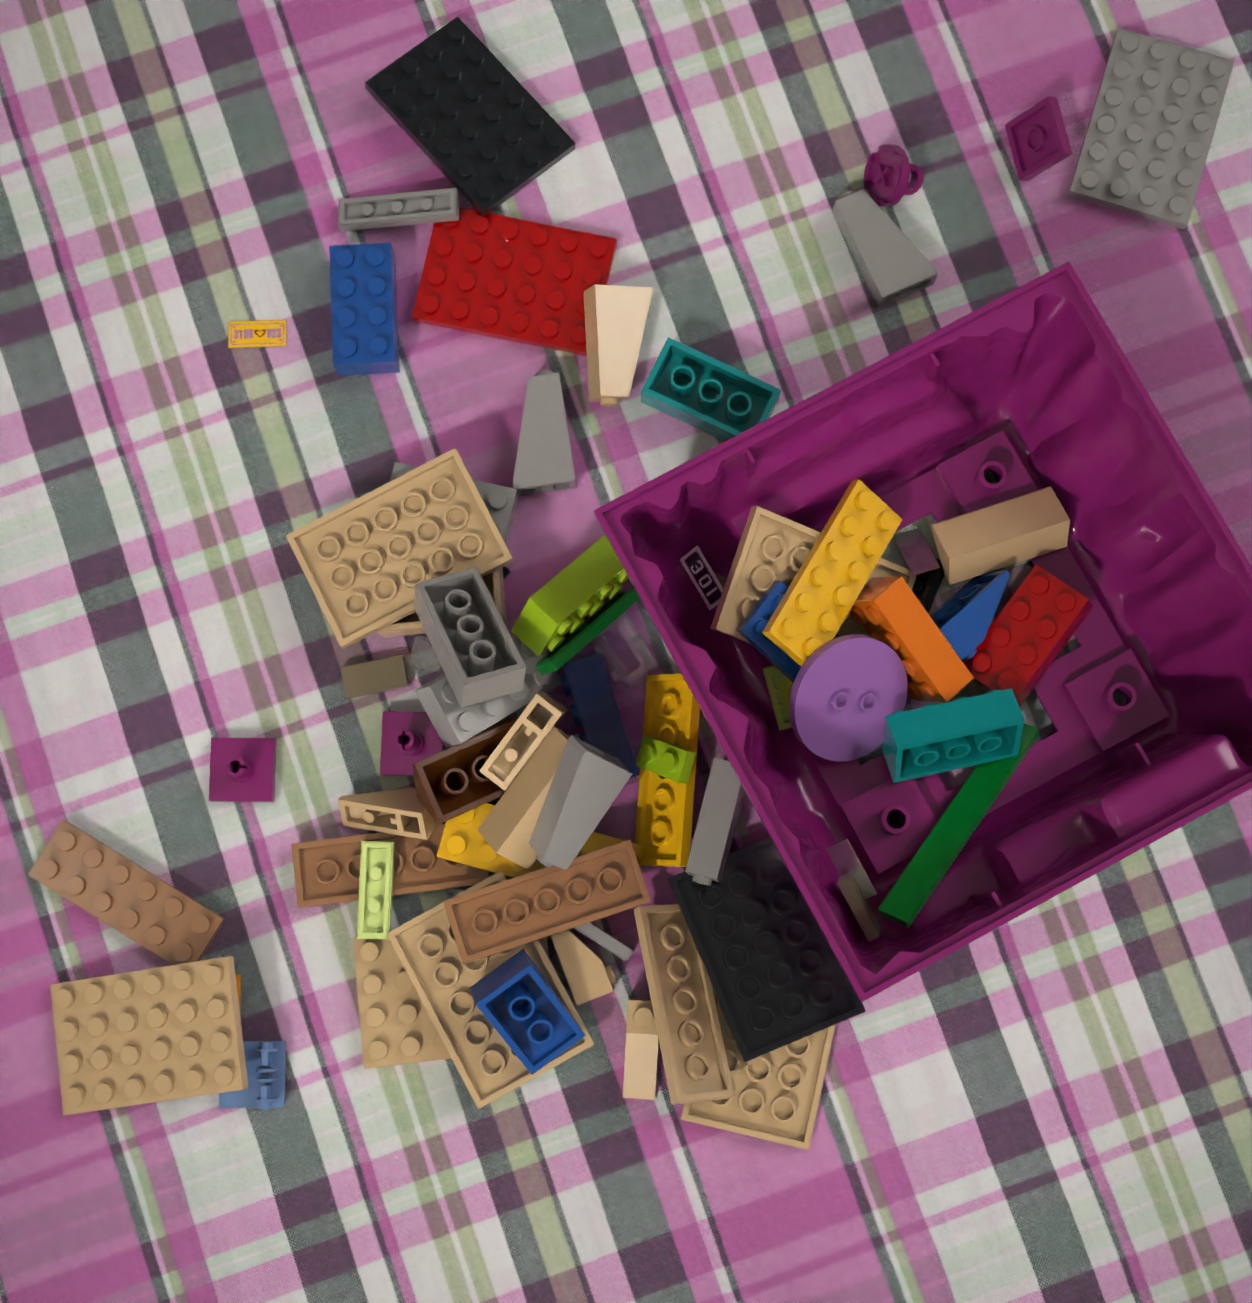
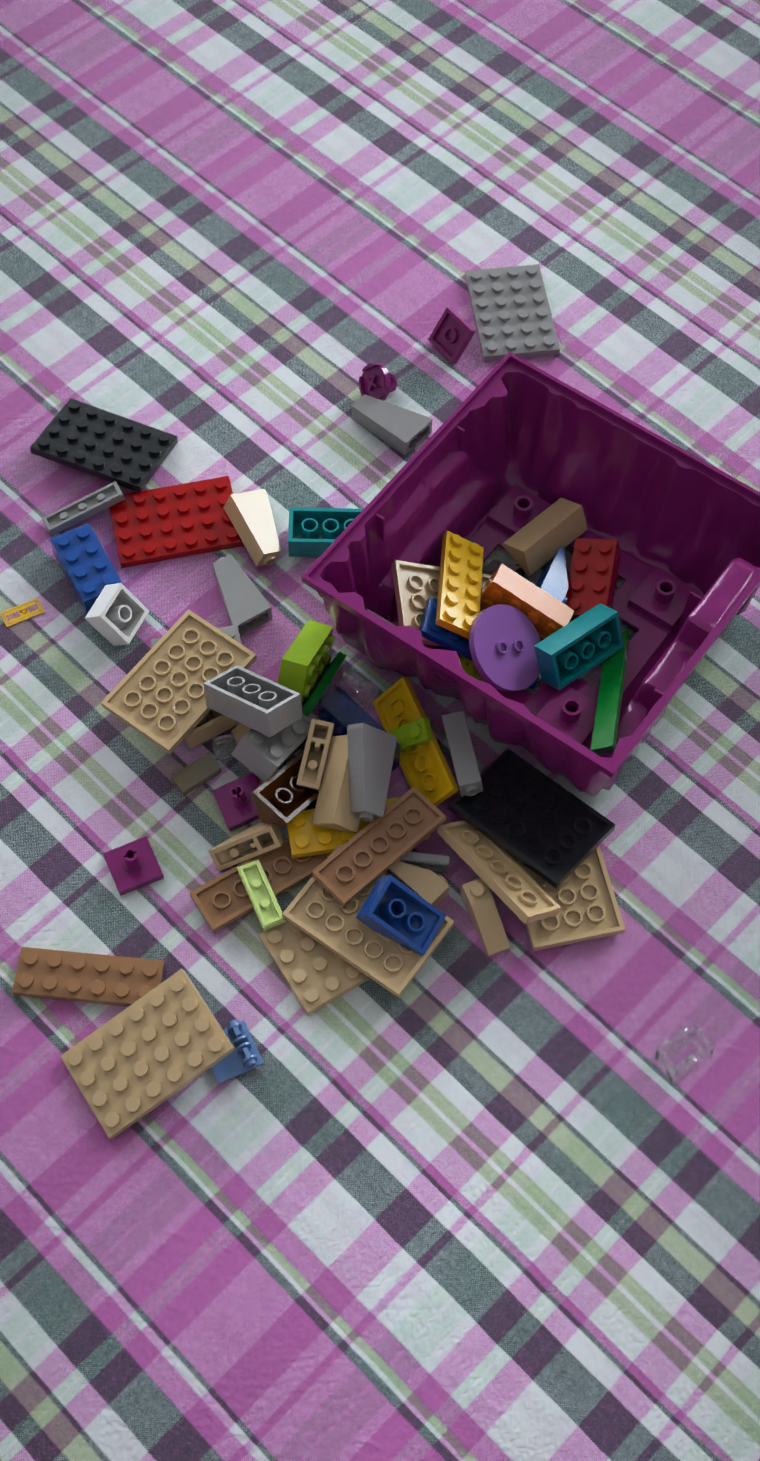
camera: 30 degrees left, 20 degrees down
none -> white brick [85,583,149,646]

